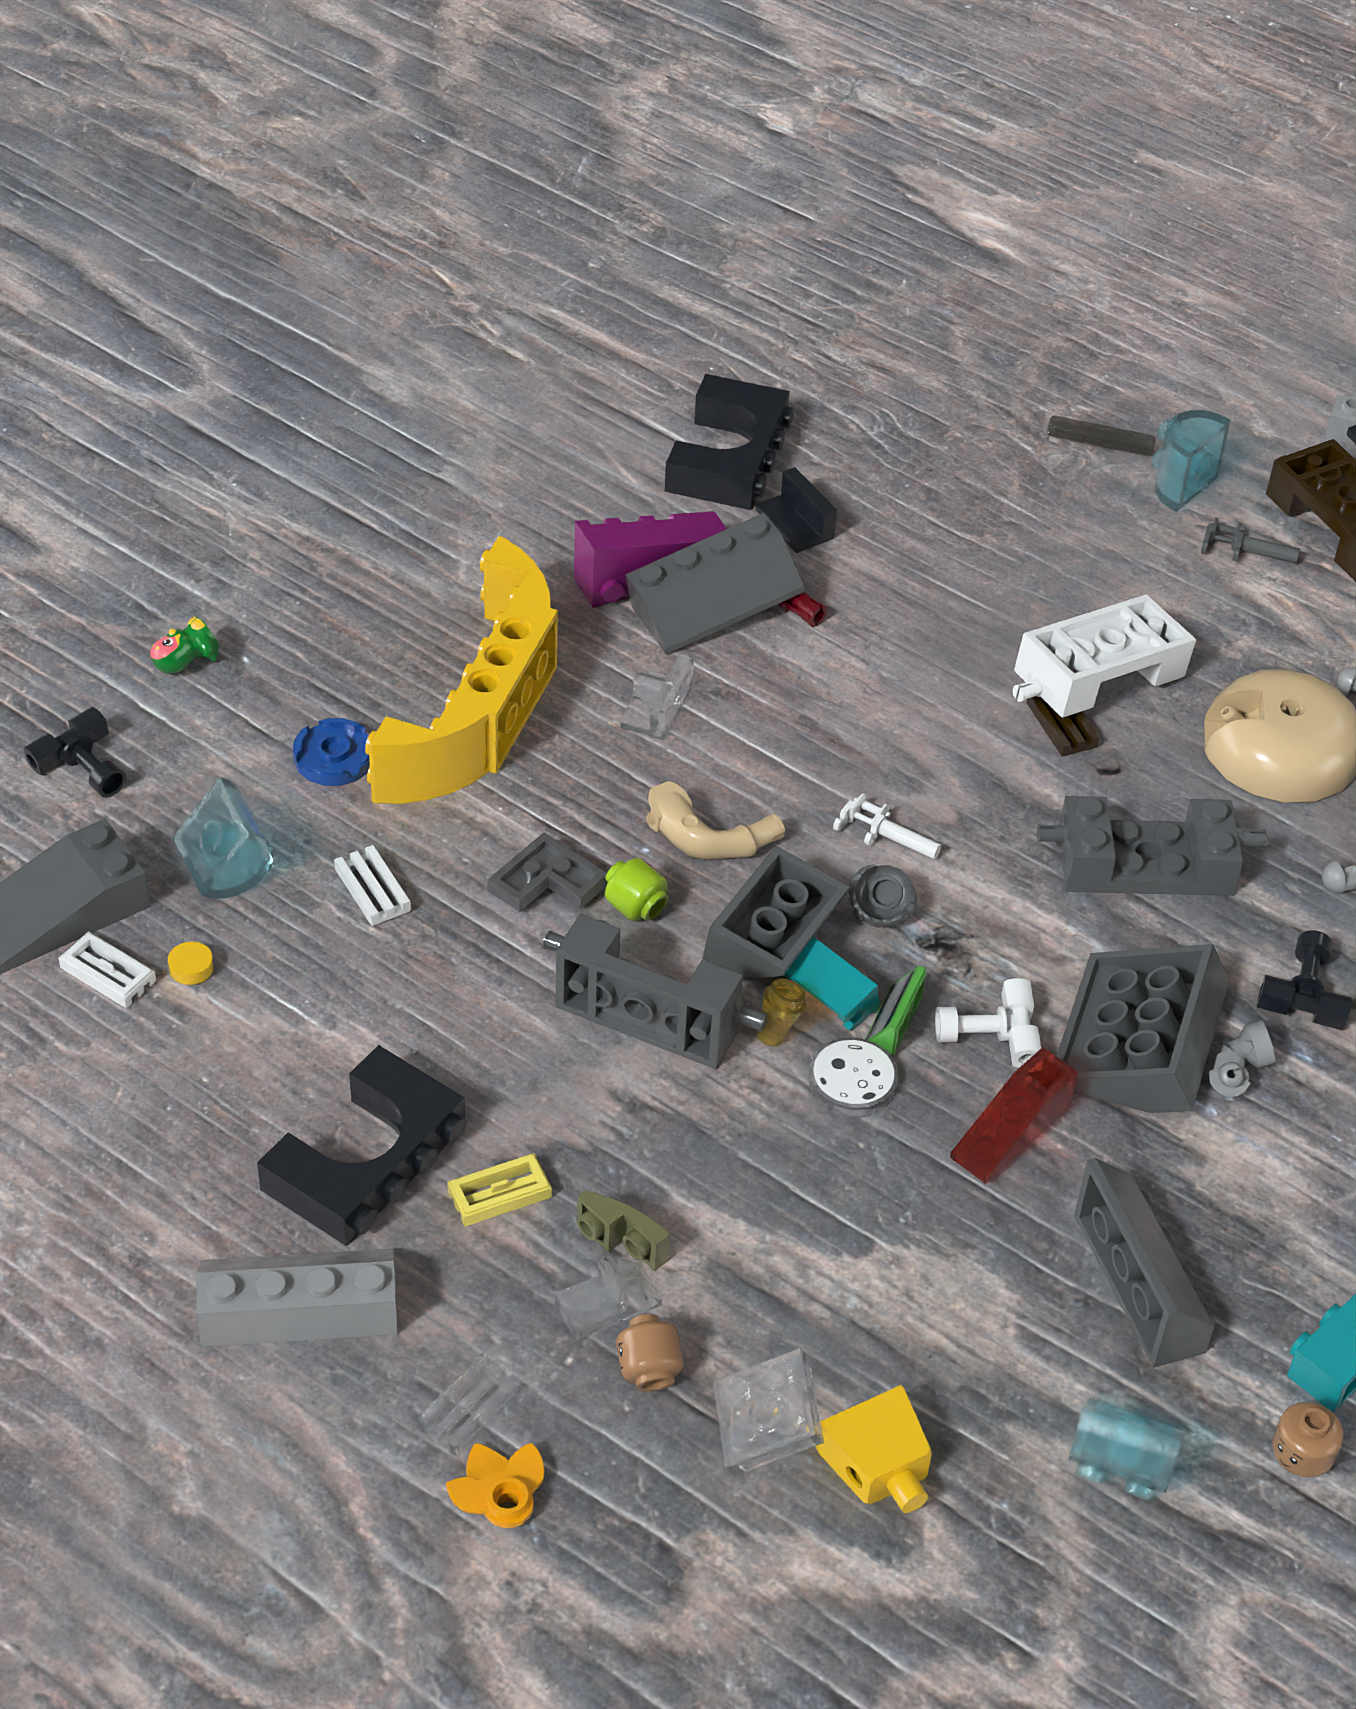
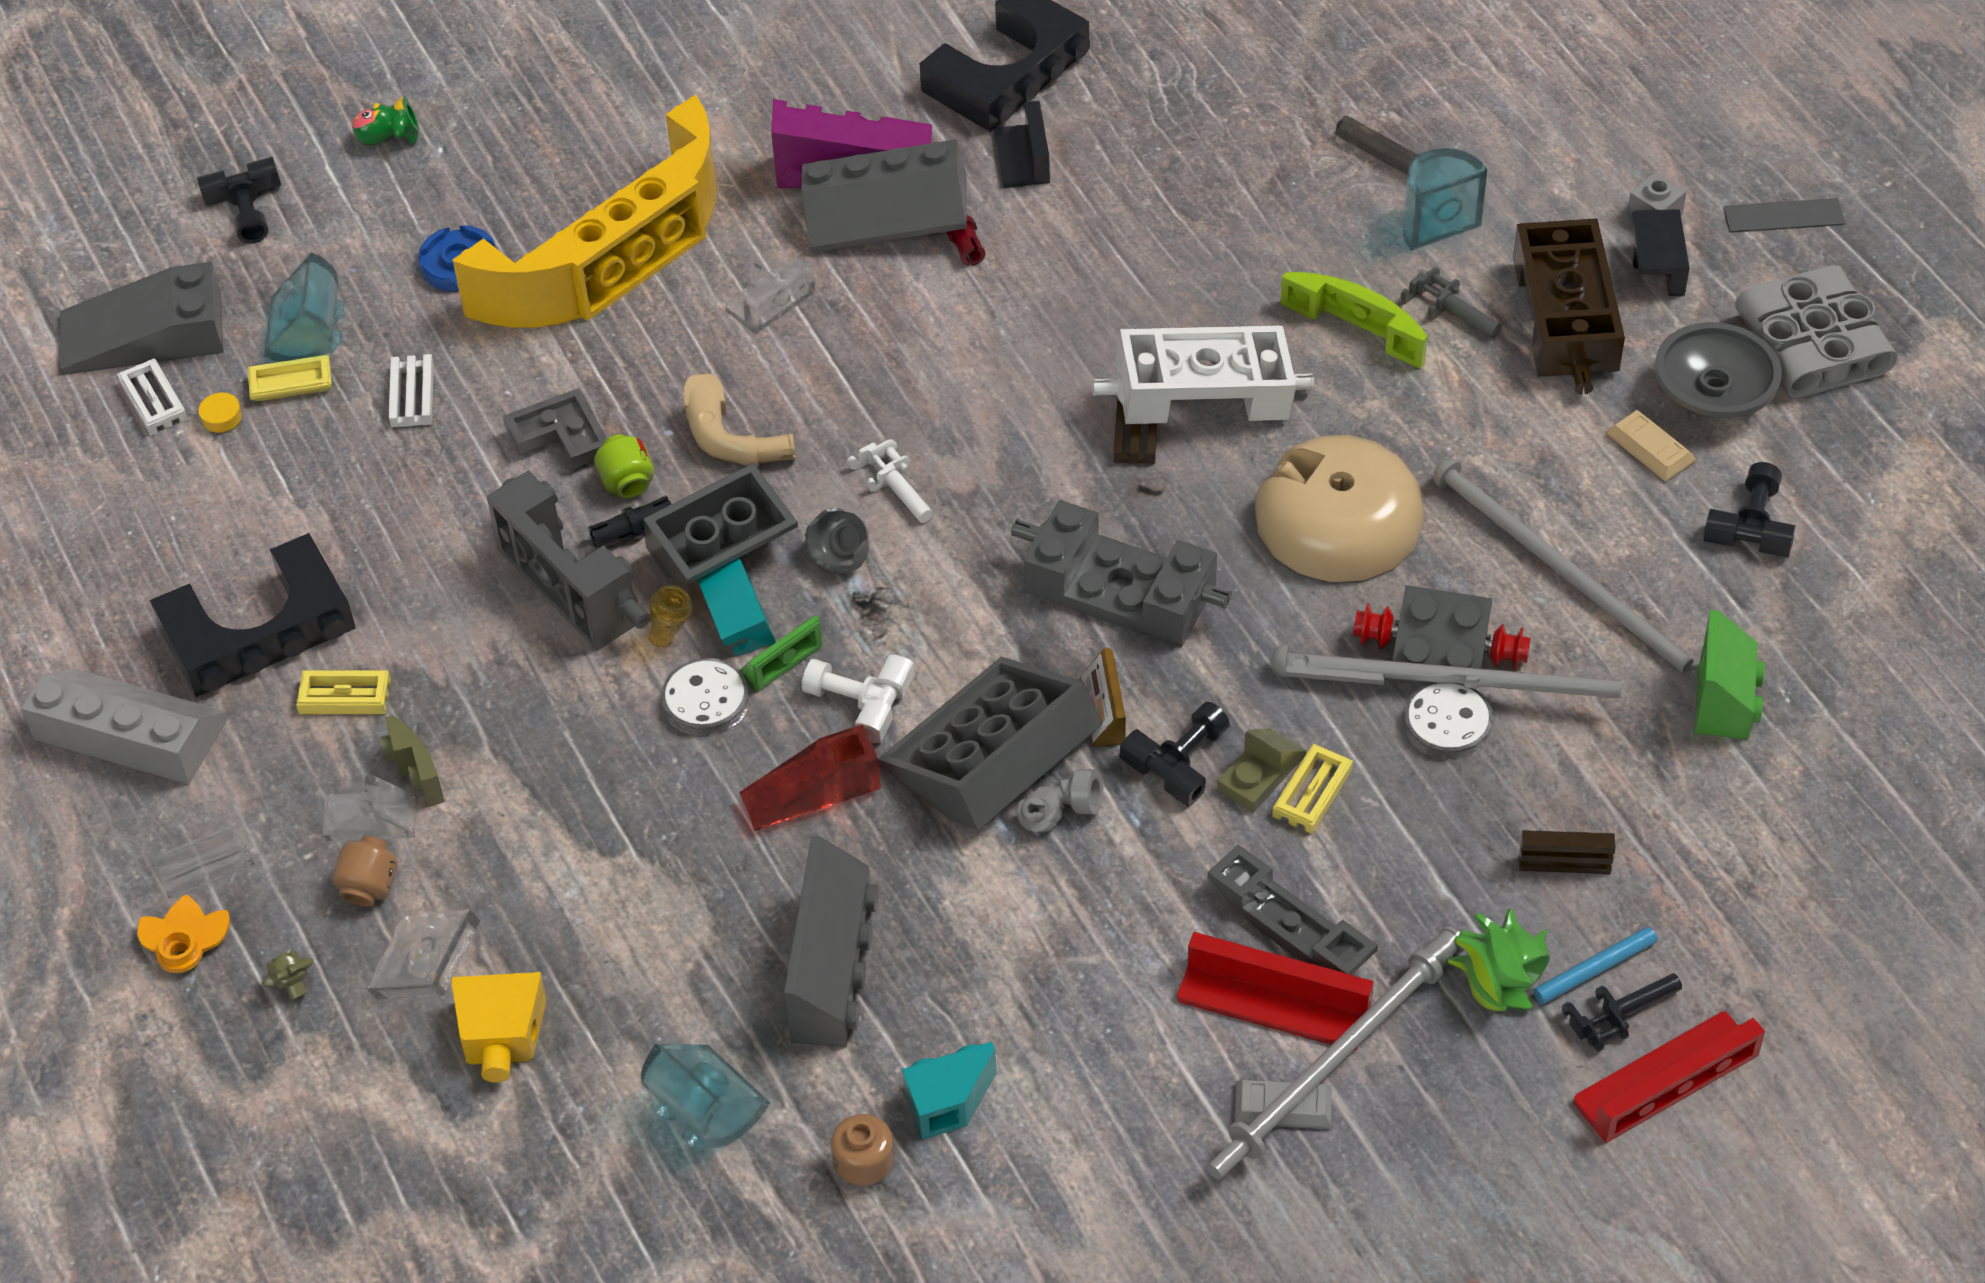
camera: 30 degrees right, 5 degrees up
none -> light yellow tile [248,354,332,402]
none -> olive plant [262,950,314,1000]
none -> black pin [588,495,672,550]
none -> slope [1080,648,1126,747]
none -> lime slope [1280,272,1427,369]

